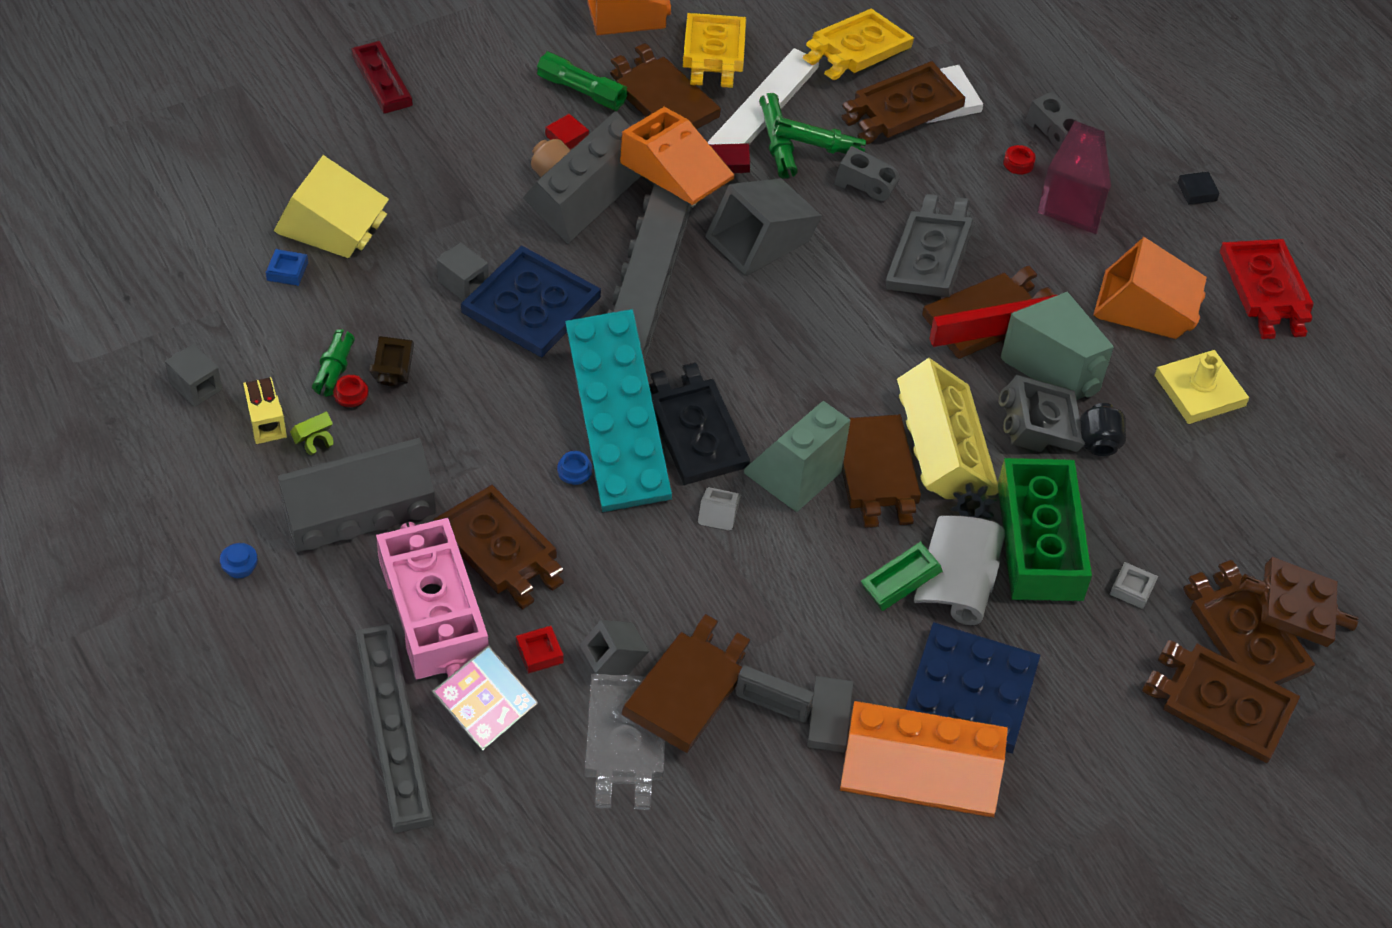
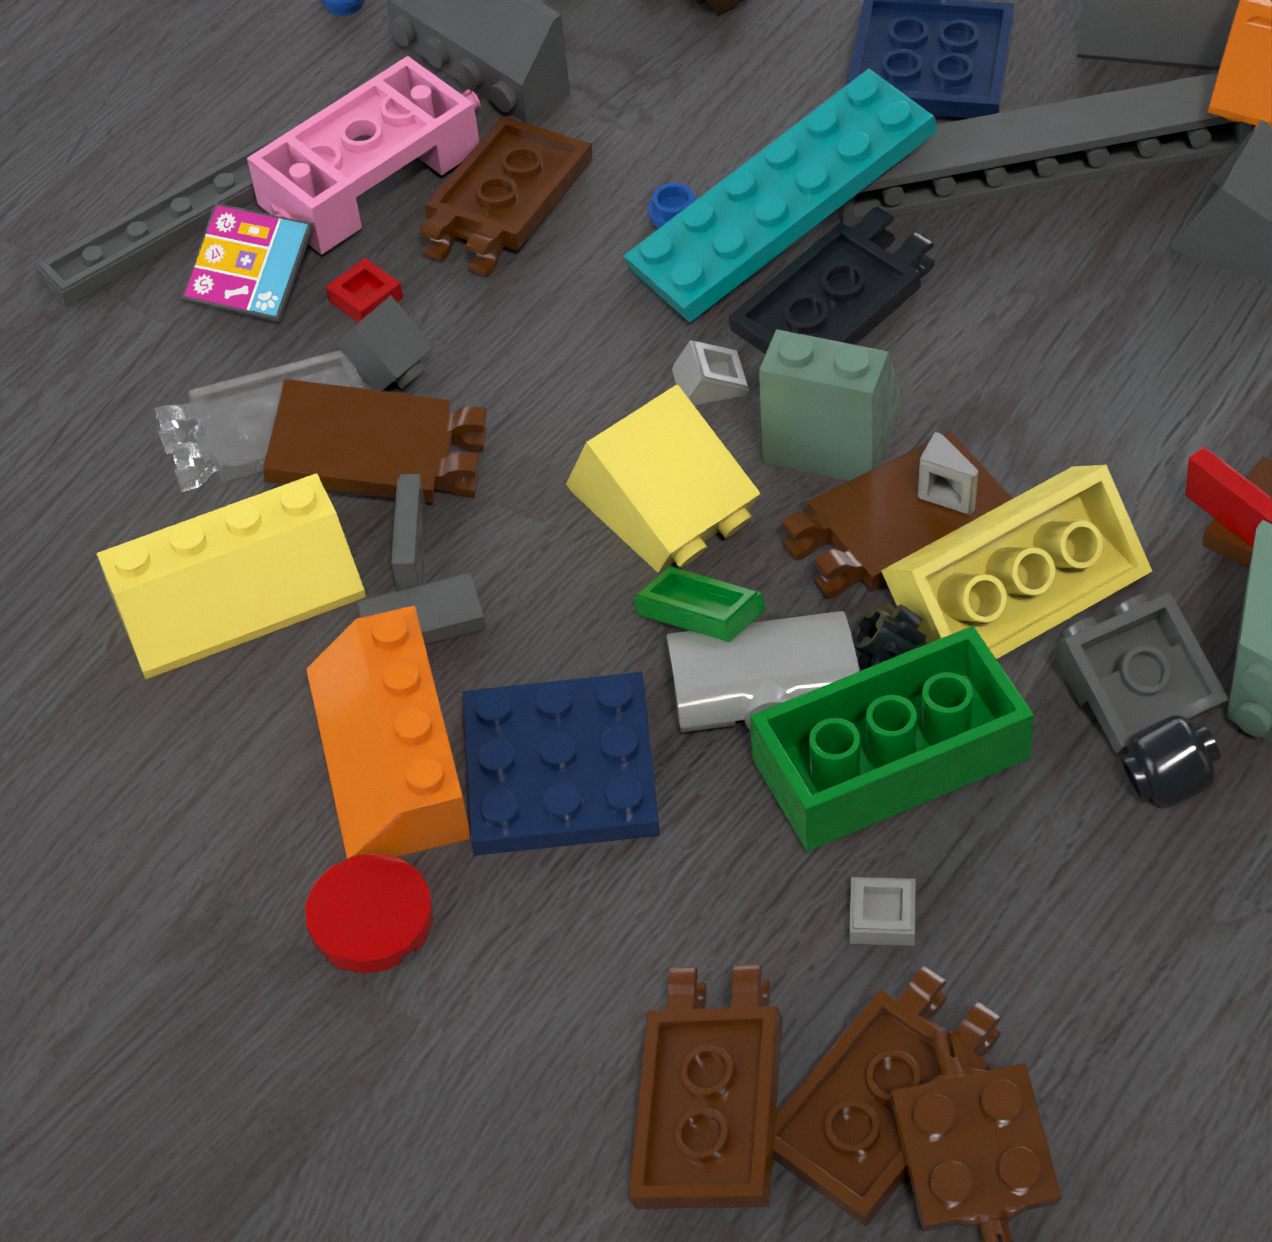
camera: 75 degrees right, 0 degrees up
none -> light yellow slope [97,473,366,679]
none -> red tile [305,853,434,974]
none -> light yellow slope [566,384,761,573]
none -> light grey slope [918,432,978,515]

